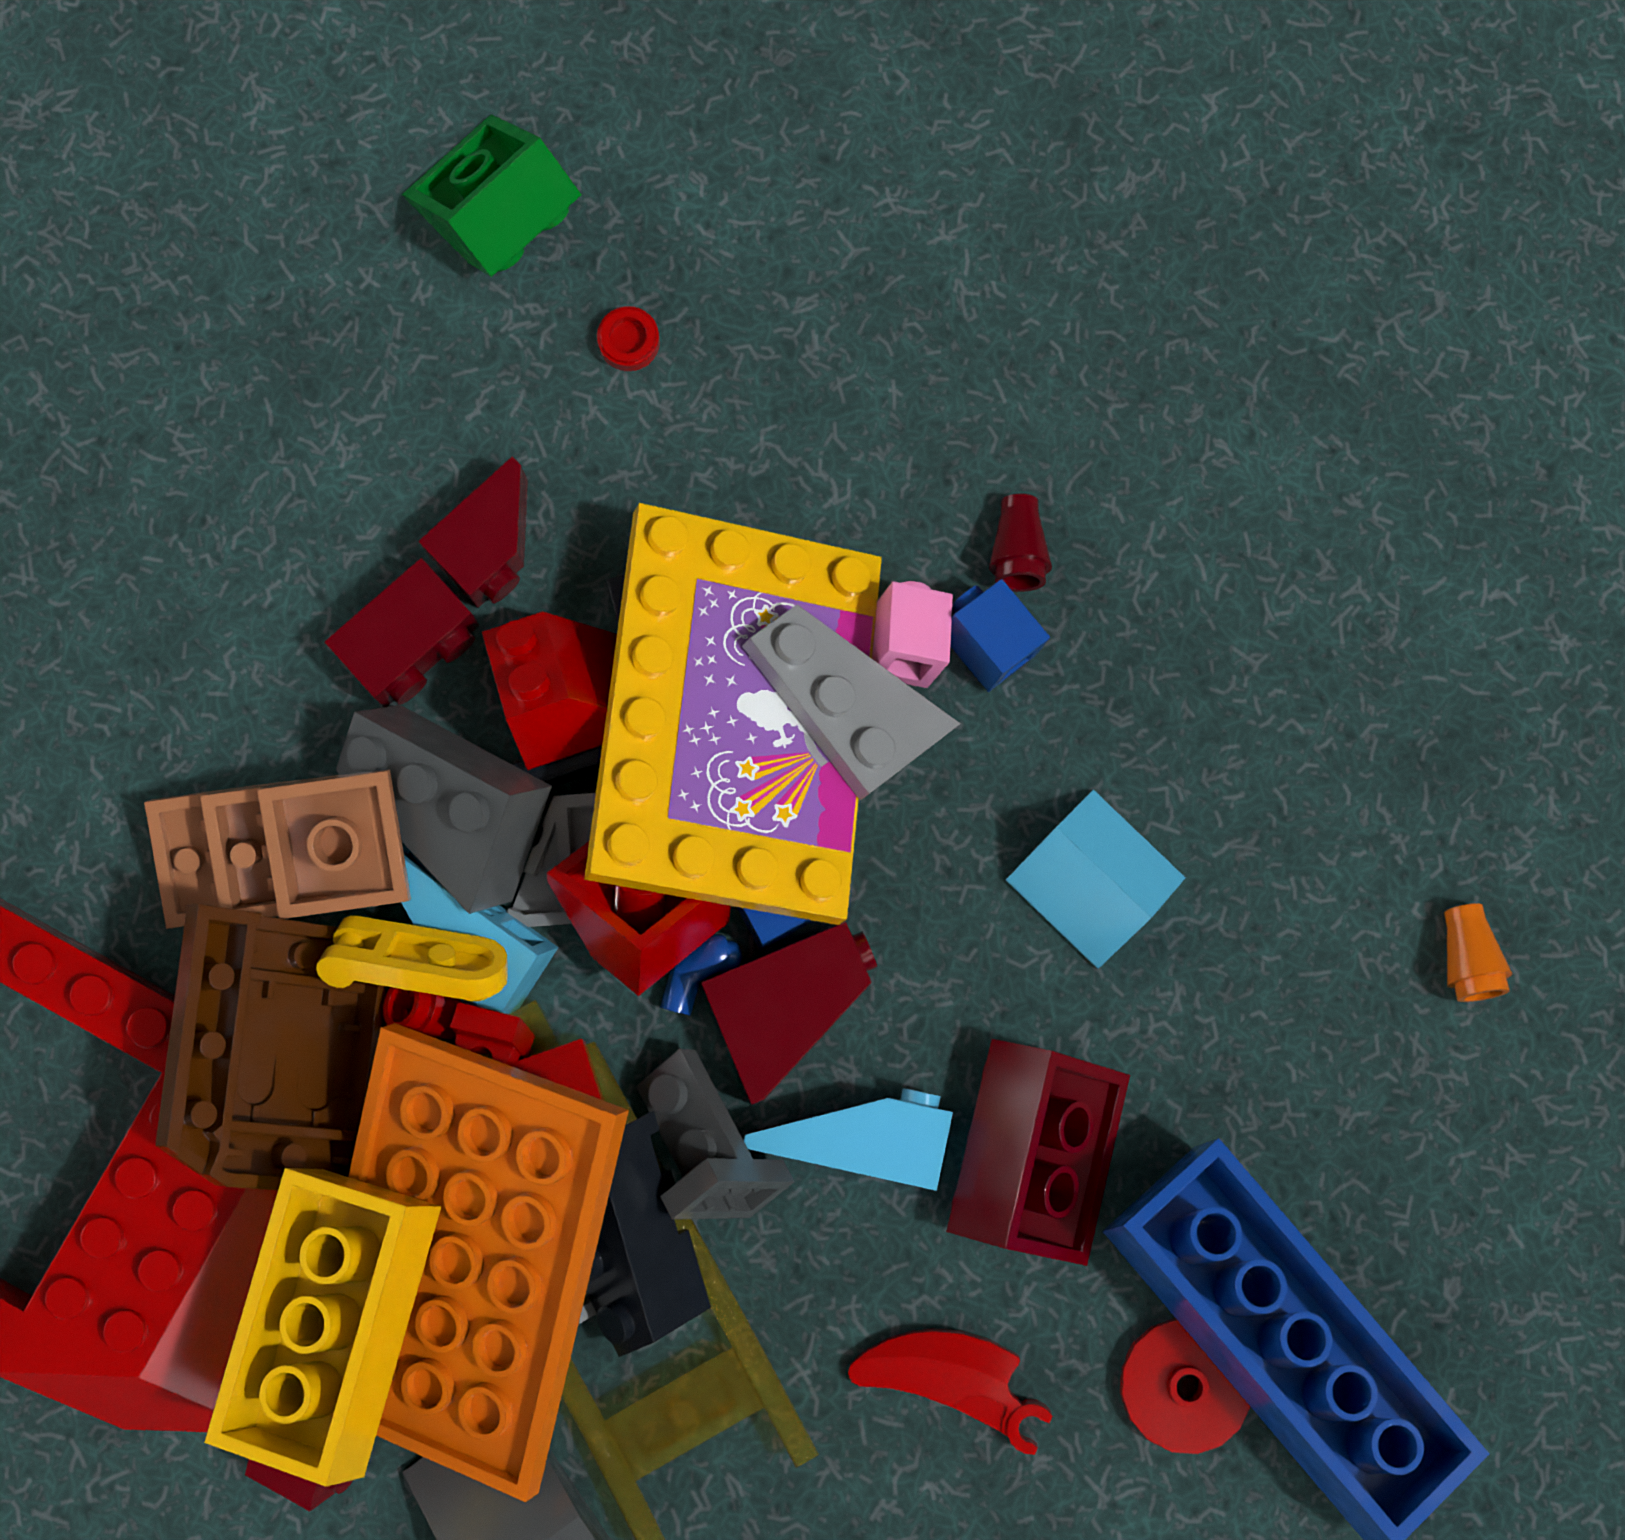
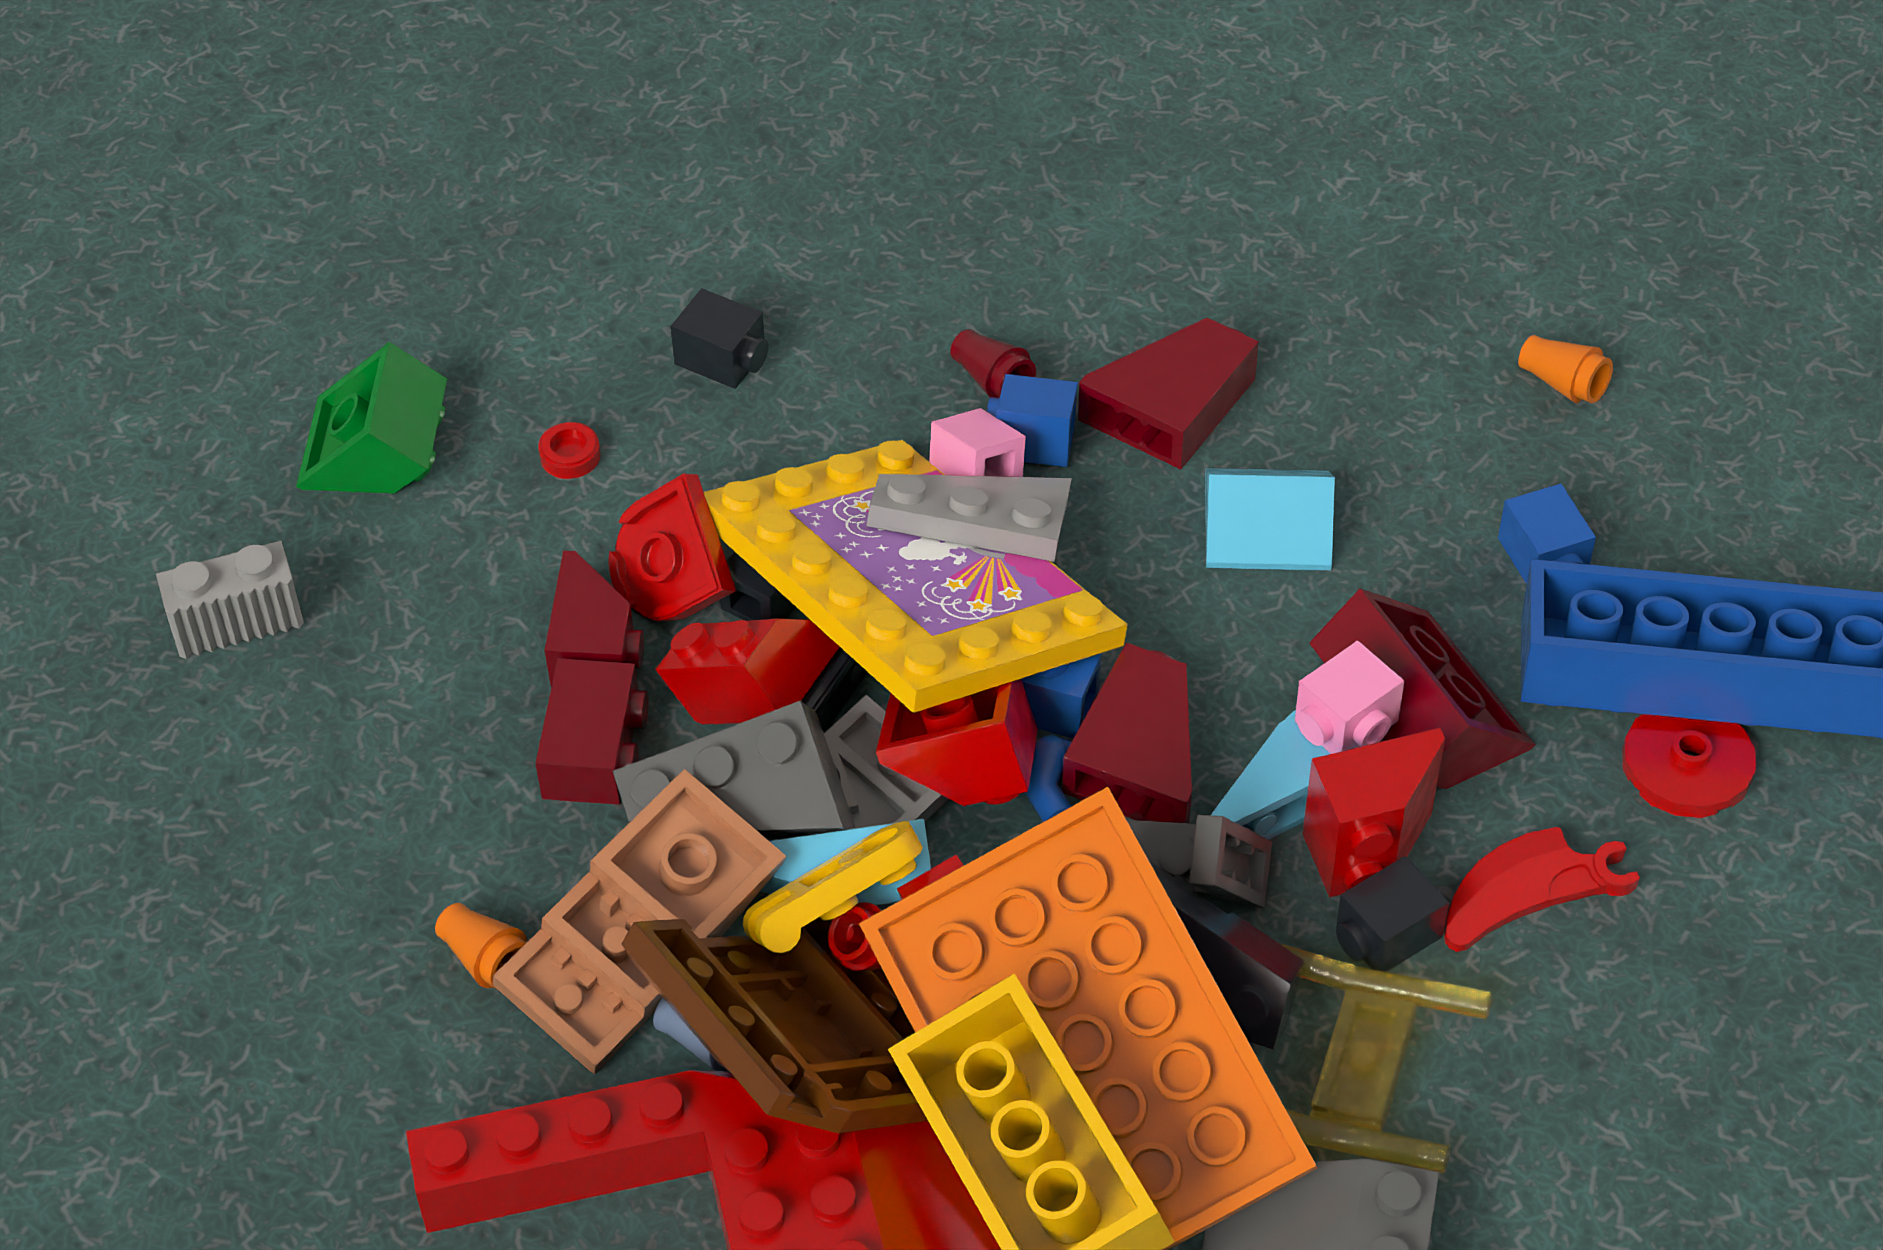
camera: 40 degrees left, 30 degrees down
none -> light grey brick [156,540,304,659]
none -> orange cone [435,903,527,990]
none -> red tile [608,473,736,621]
none -> black brick [670,288,769,389]
none -> dark red slope [1078,317,1259,470]
none -> bright pink brick [1295,640,1404,754]
none -> red slope [1302,728,1445,898]
none -> black brick [1336,856,1449,977]
none -> blue brick [1498,483,1596,584]

